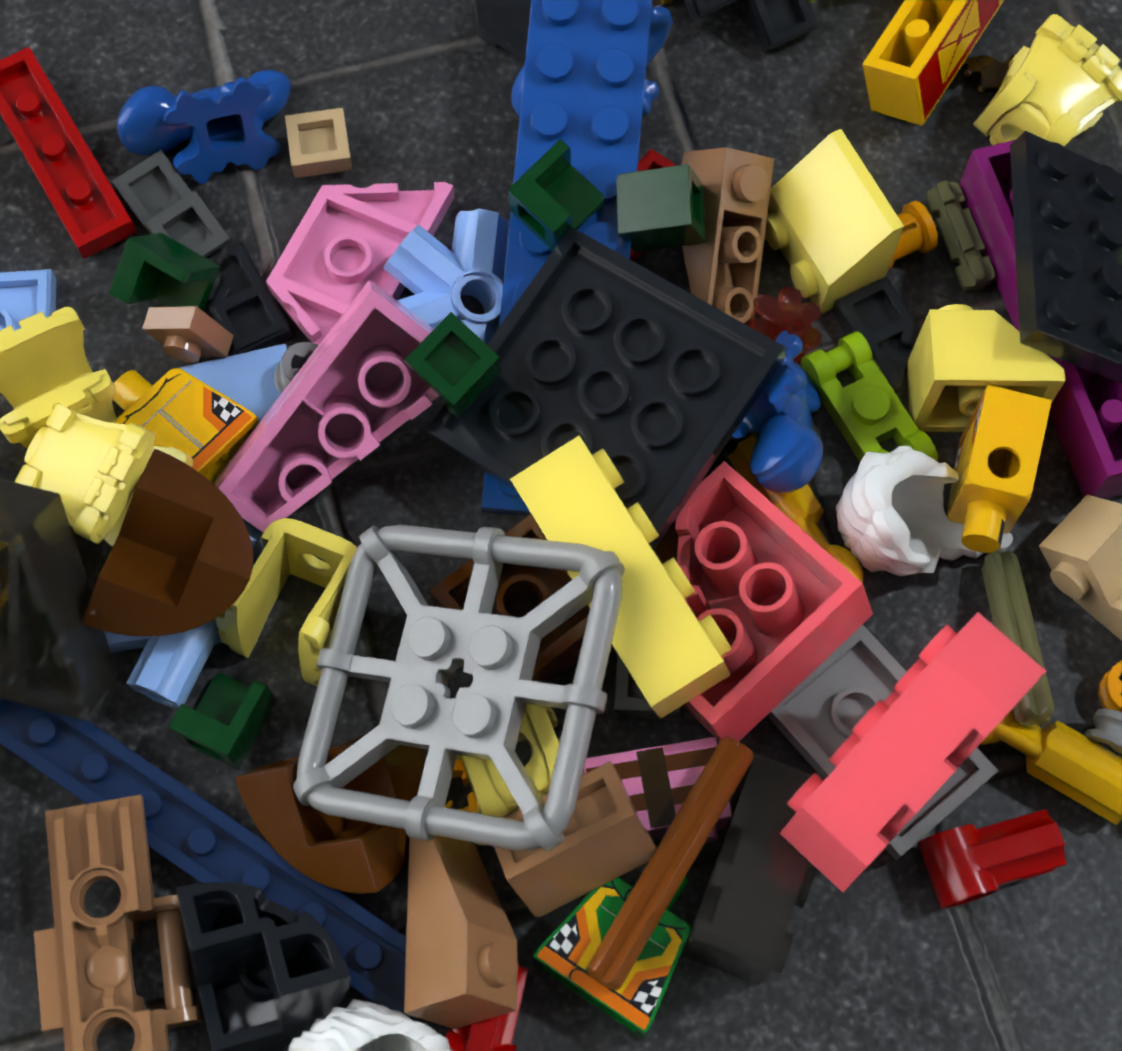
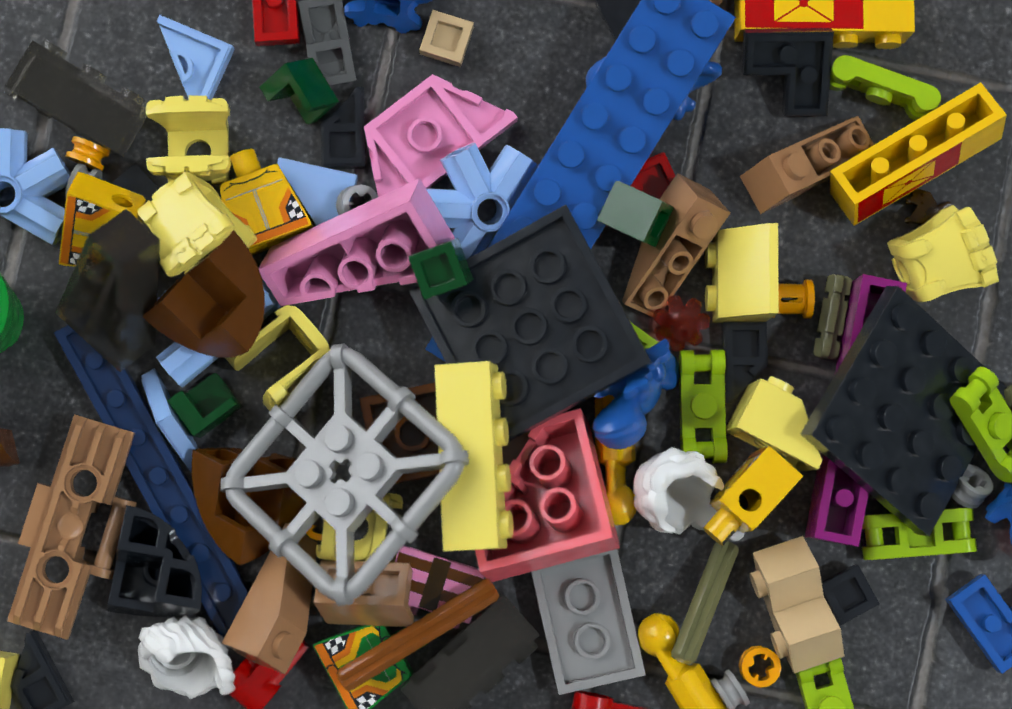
camera: 20 degrees right, 15 degrees up
medium nougat plate [142,306,234,363] -> none
dark green panel [508,139,604,251] -> none
coral brick [780,612,1046,892] -> none
none -> light blue tile [141,368,199,473]
none -> medium nougat slope [740,116,874,214]

